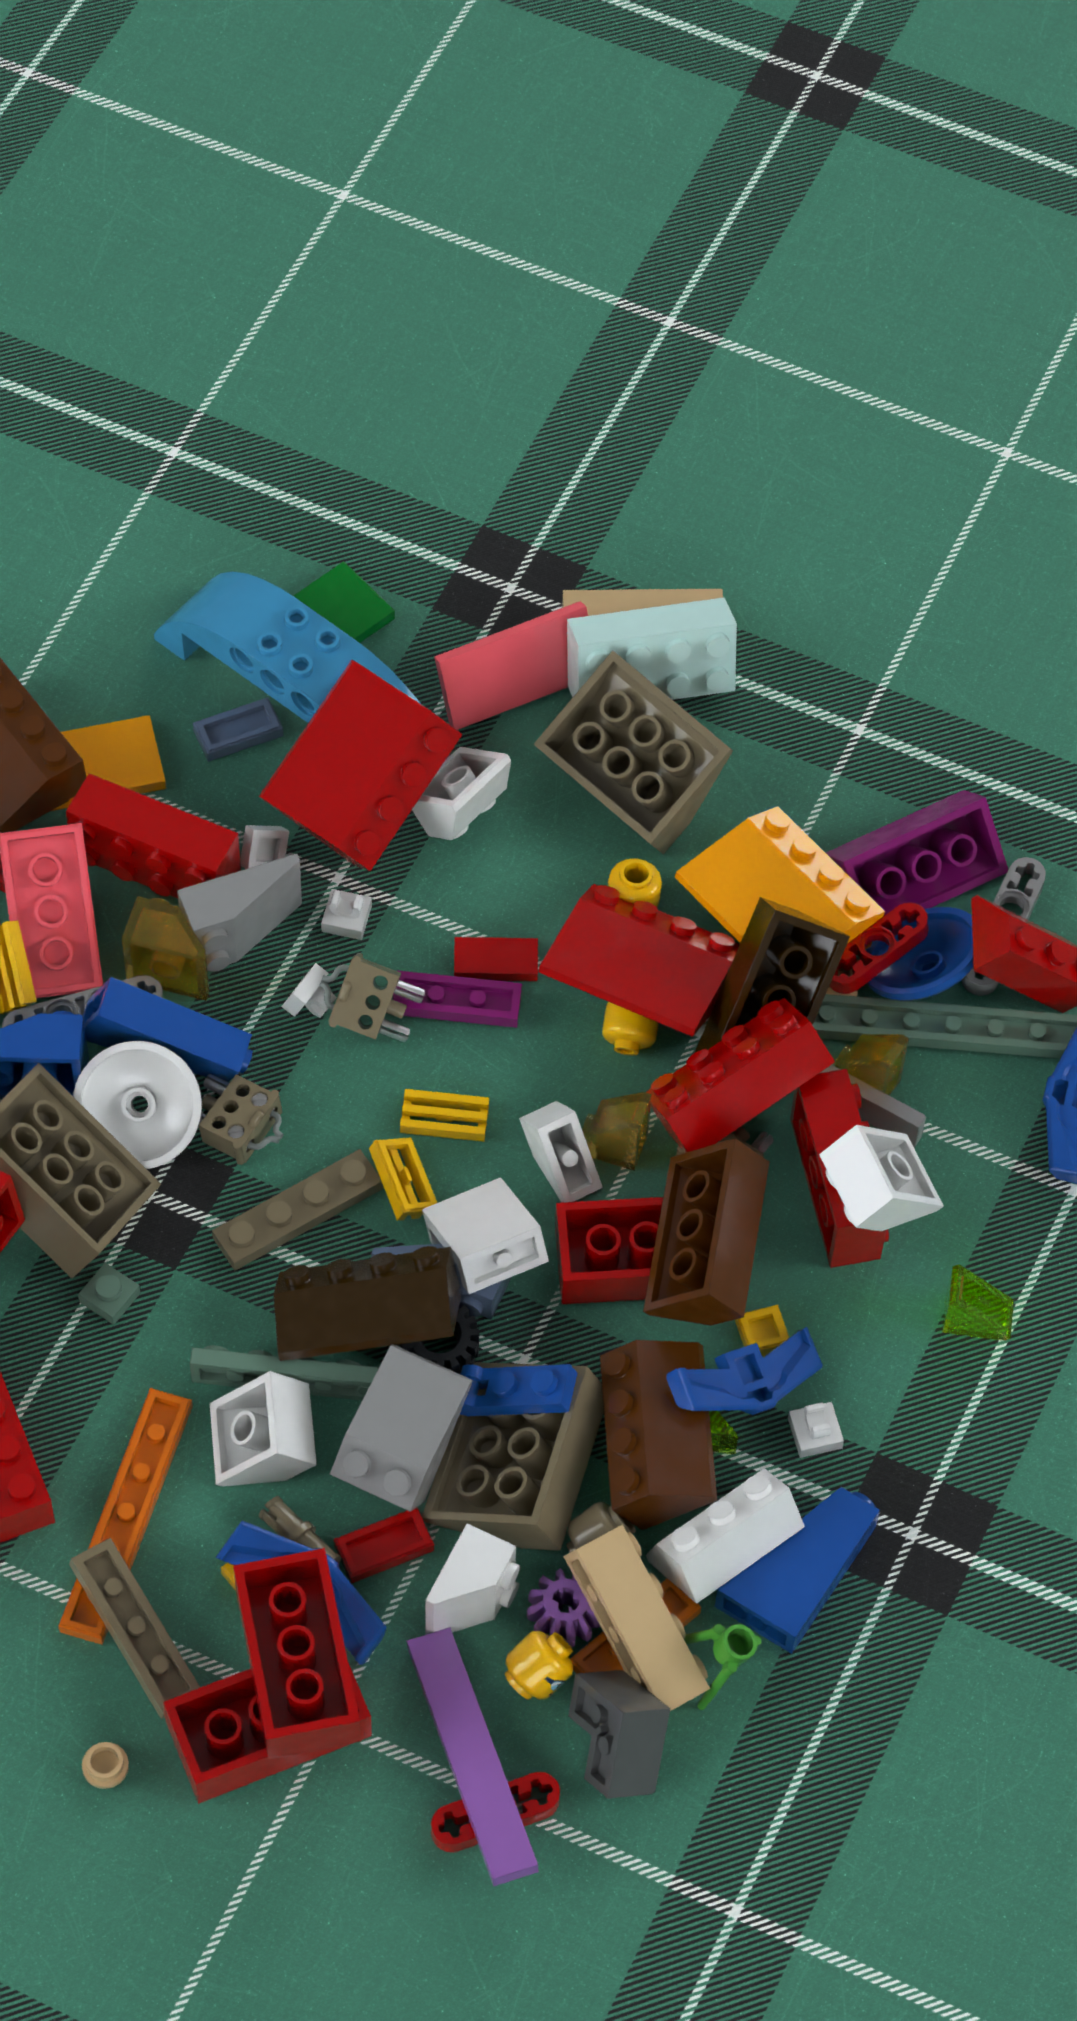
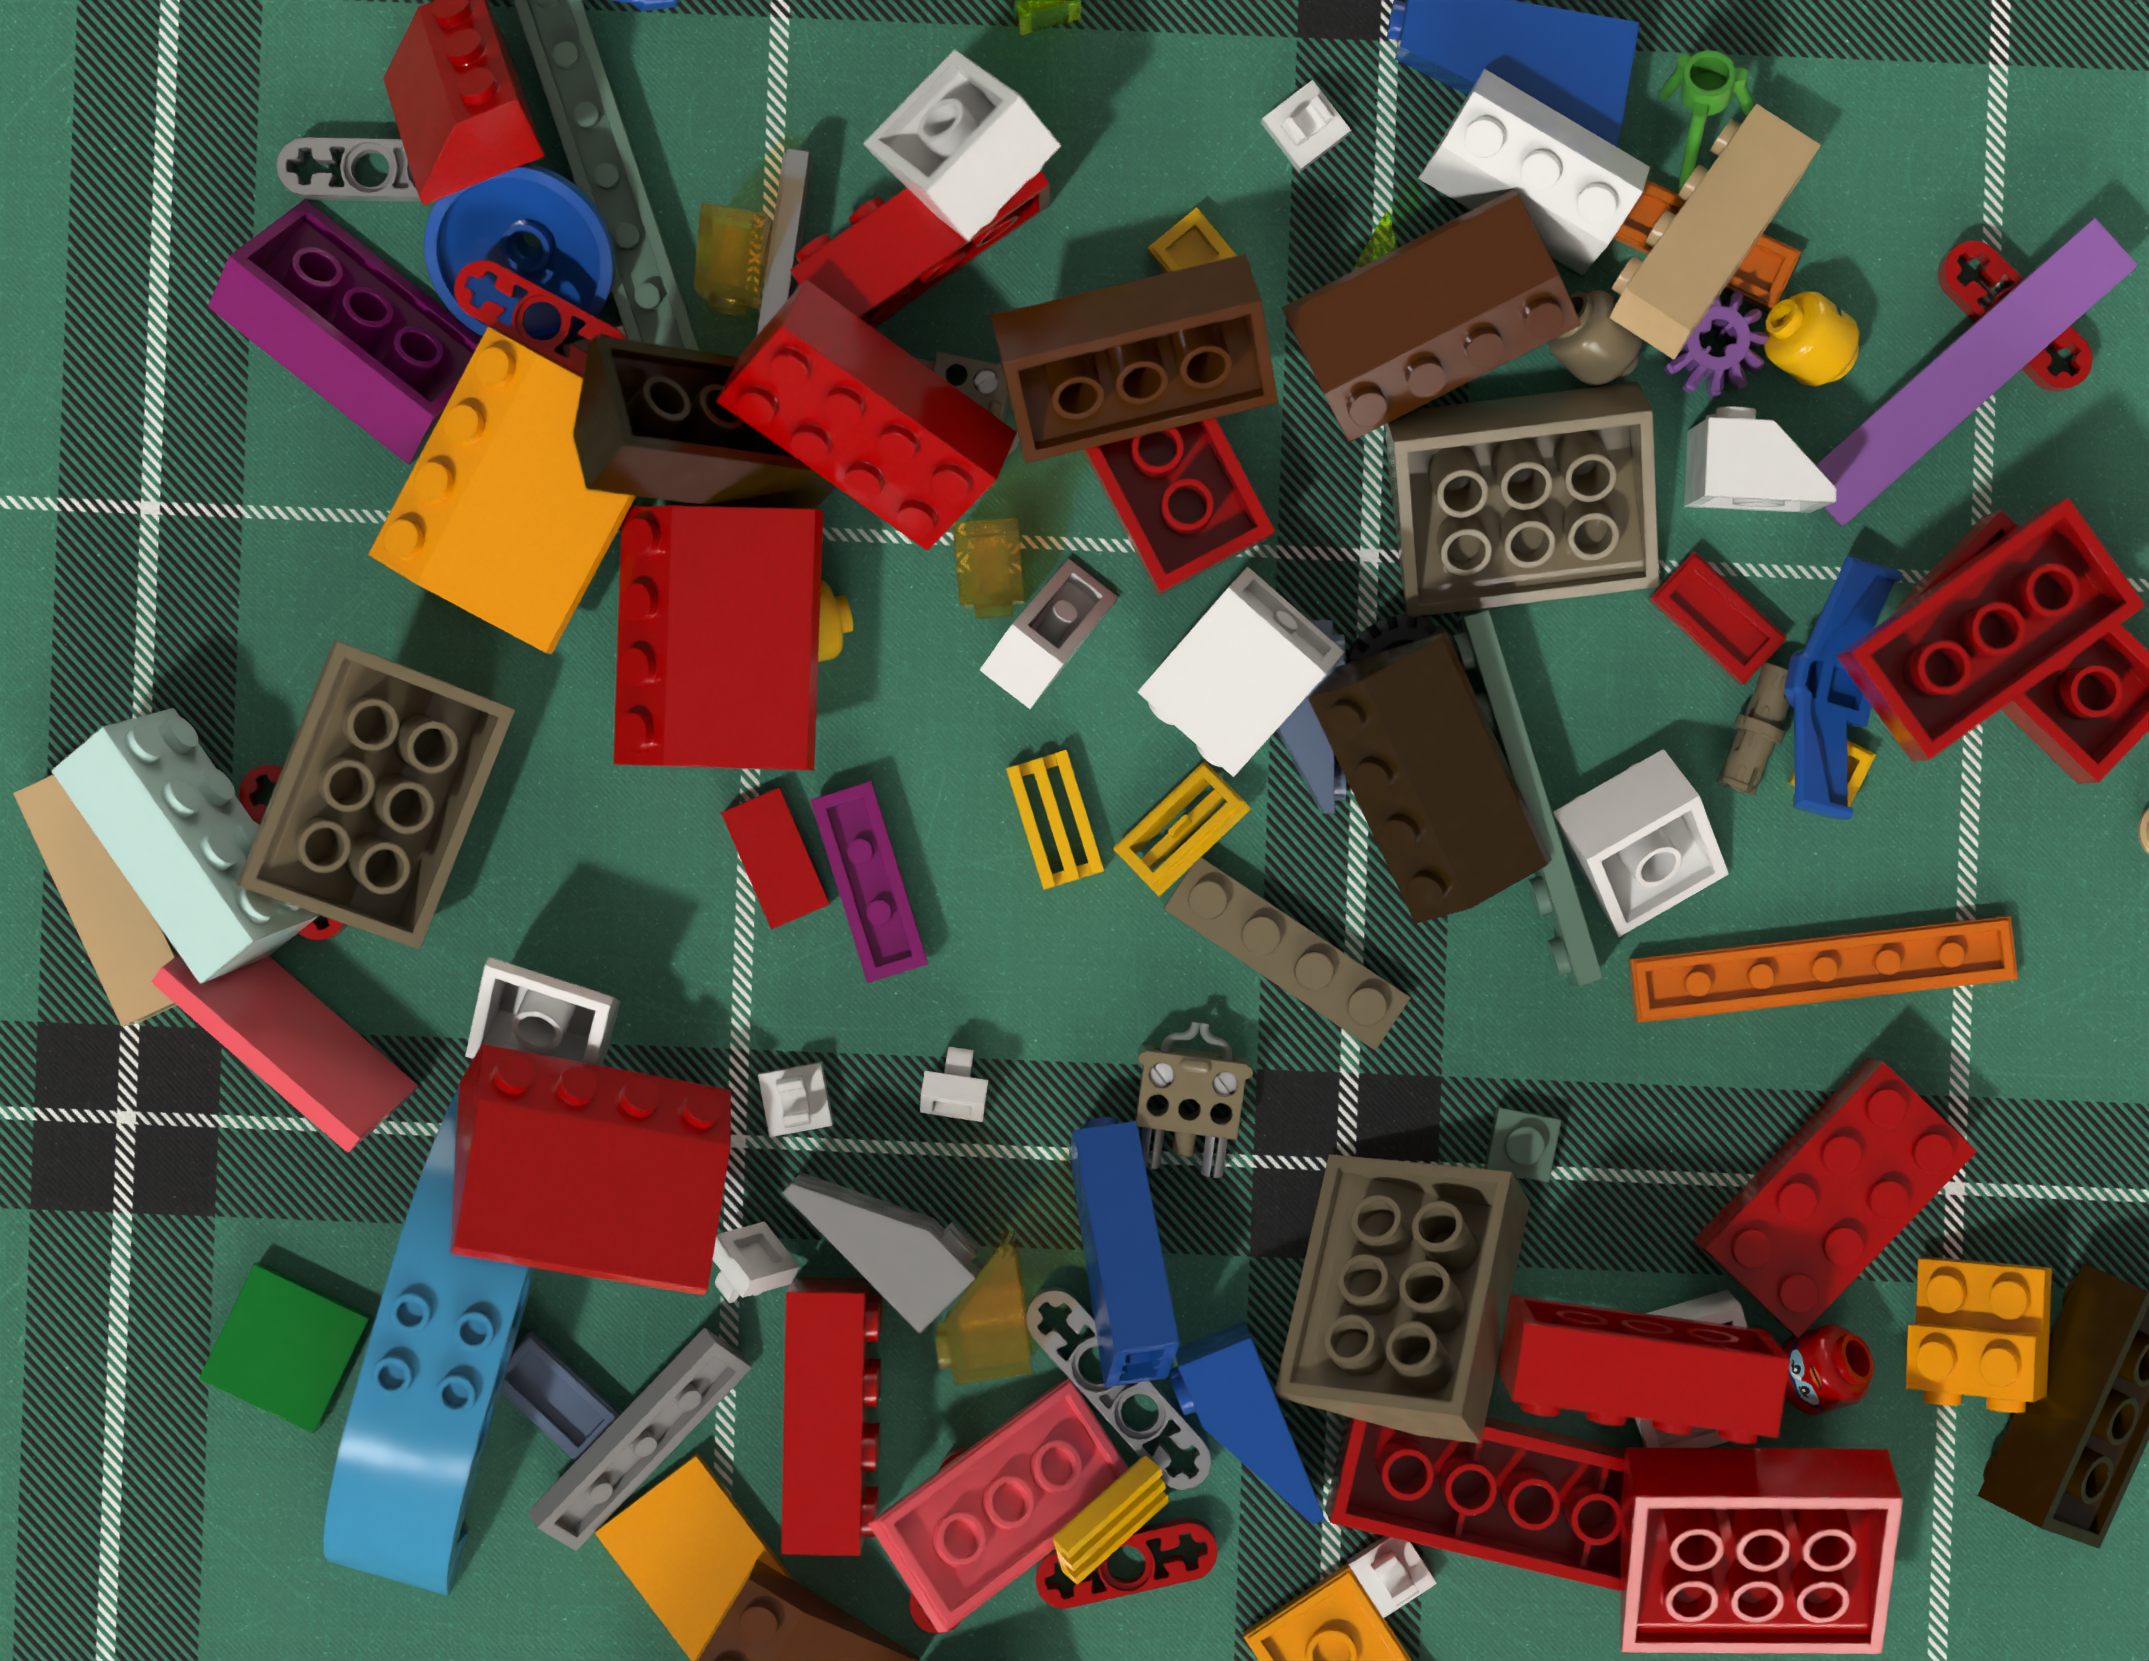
camera: 105 degrees left, 30 degrees up
dark tan plate [69,1538,200,1719] -> none
white dish [73,1041,202,1169] -> none
dark tan piece [320,953,425,1042] -> none
light grey slope [330,1344,473,1511] -> none
blue plate [460,1364,578,1416] -> none
dark grey panel [568,1670,670,1799] -> none
yellow head [607,858,662,907] -> none
blue plate [666,1326,823,1415] -> none
none -> light grey plate [527,1327,753,1551]

